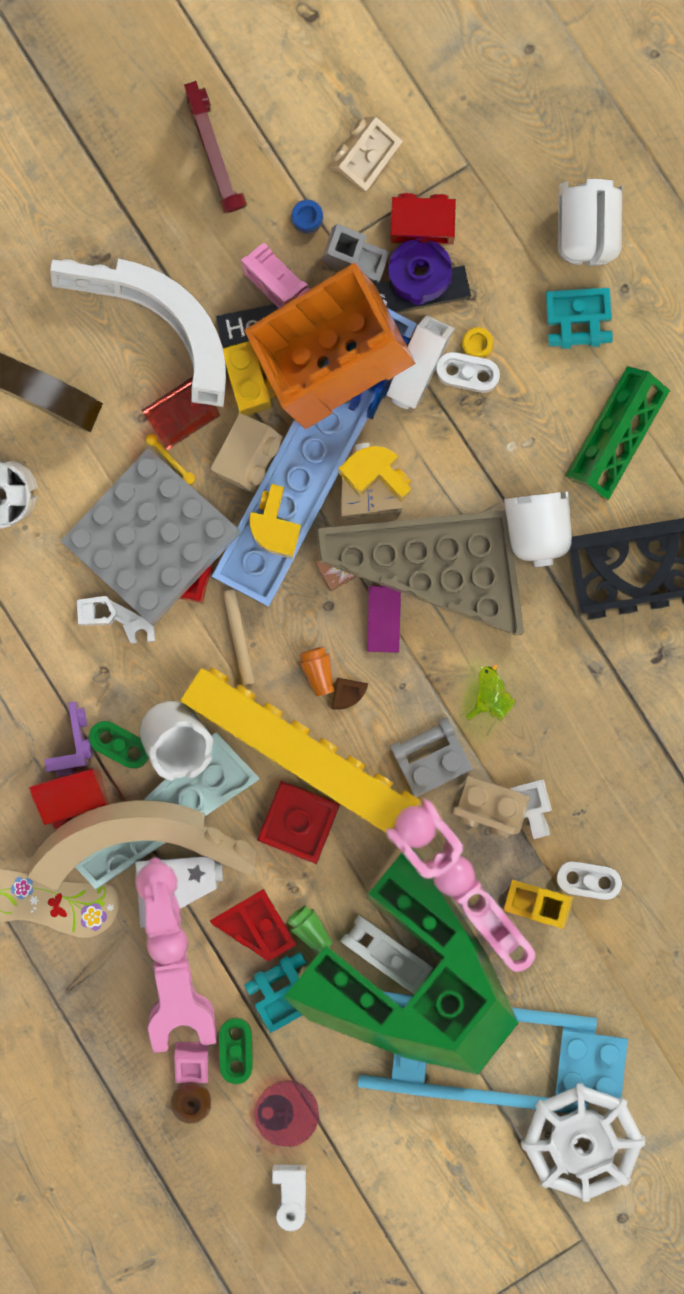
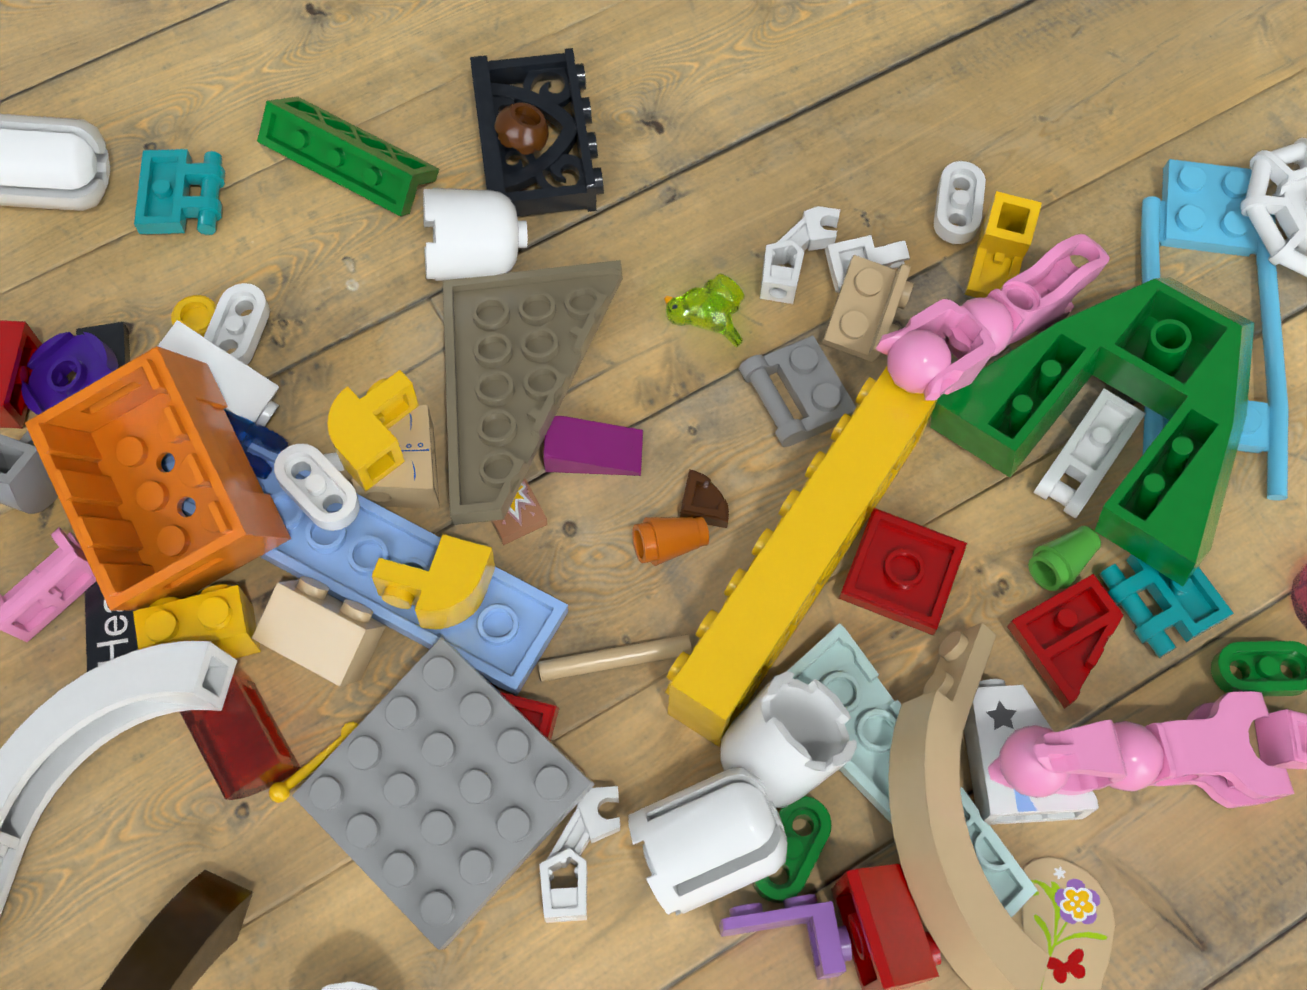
camera: 90 degrees left, 20 degrees down
none -> white plate [274,444,360,531]
none -> reddish brown plate [495,103,549,155]
none -> white cylinder [628,768,787,915]
none -> white piece [760,206,840,304]

